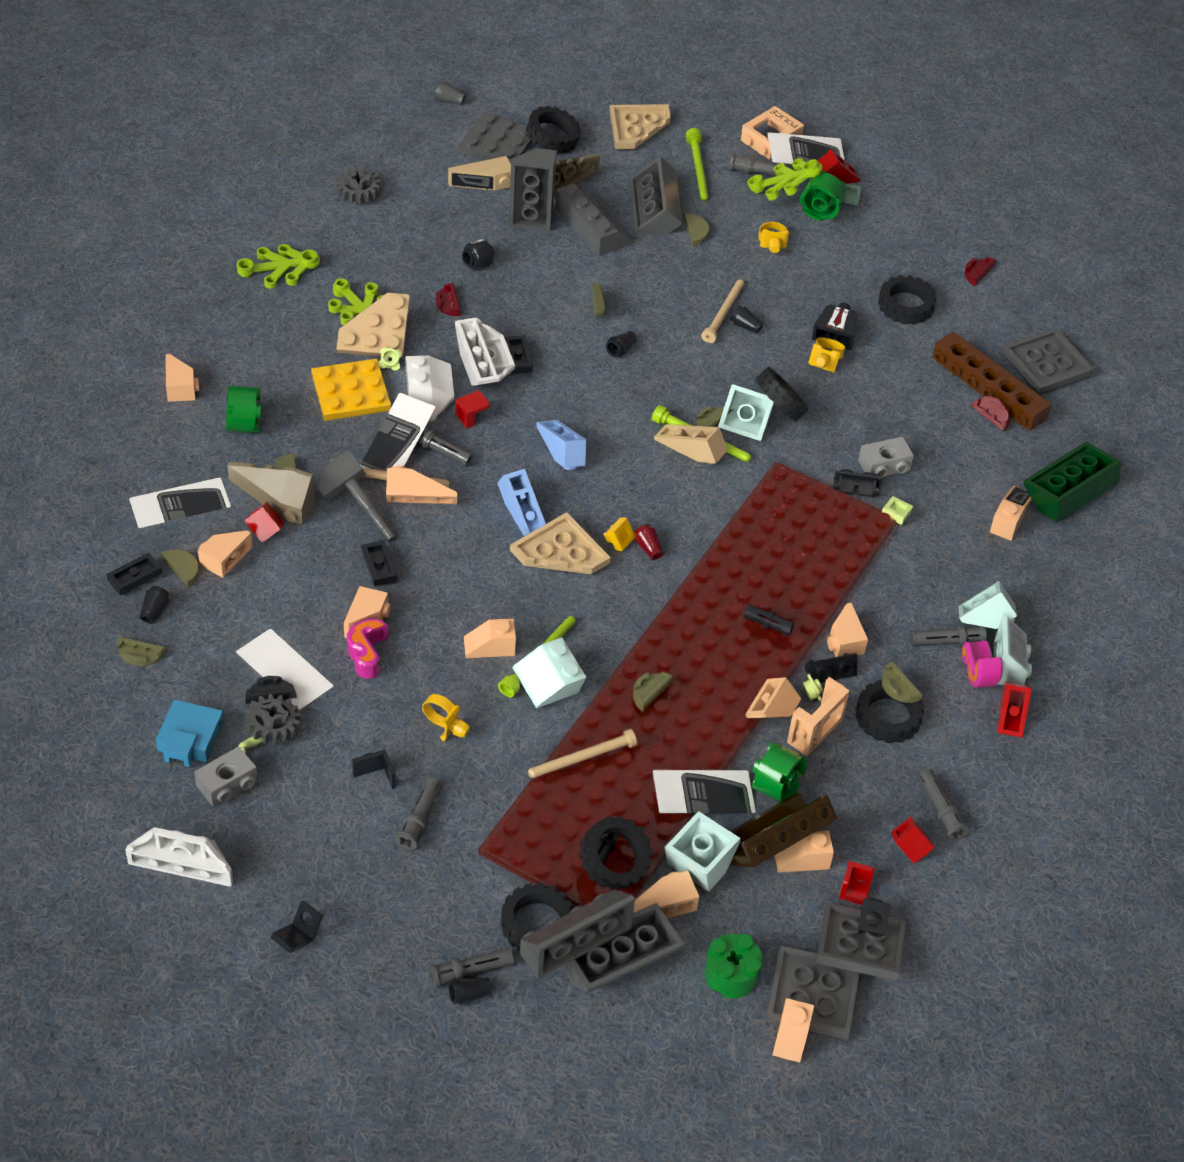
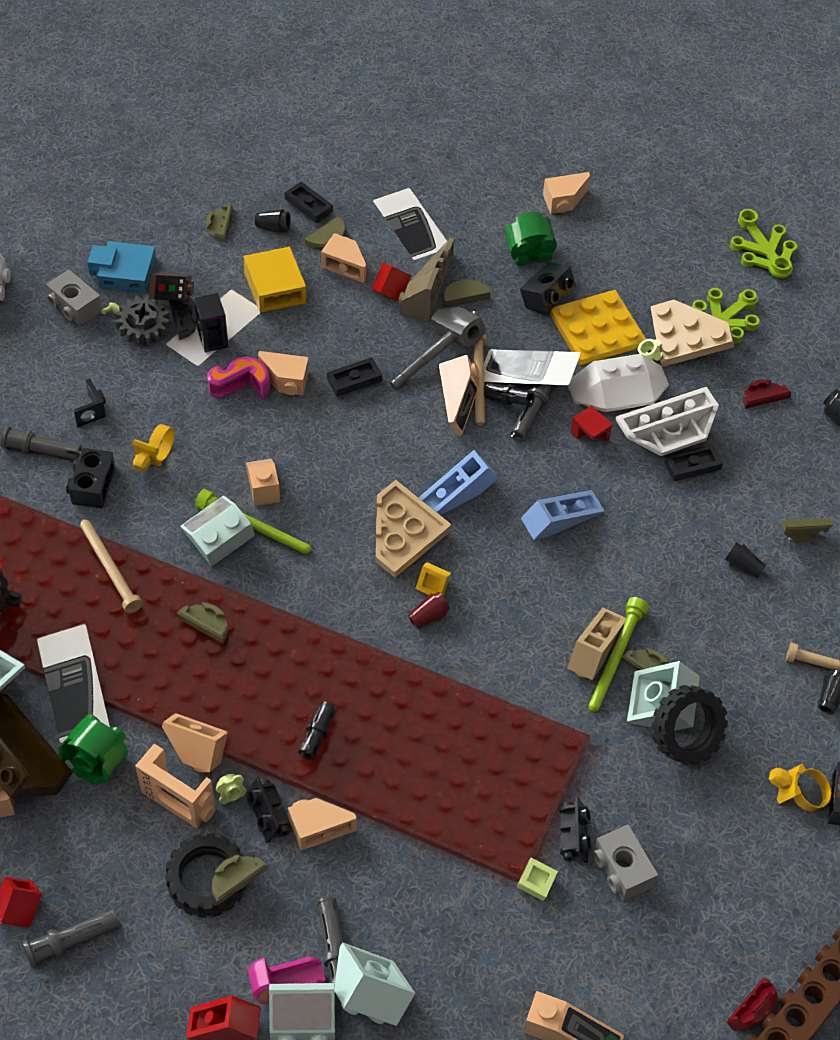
camera: 85 degrees right, 5 degrees up
none -> black brick [66,448,116,508]
none -> slope [149,271,194,301]
none -> black brick [194,293,229,353]
none -> yellow brick [244,247,306,313]
none -> black pin [484,383,535,407]
none -> black brick [520,262,576,313]

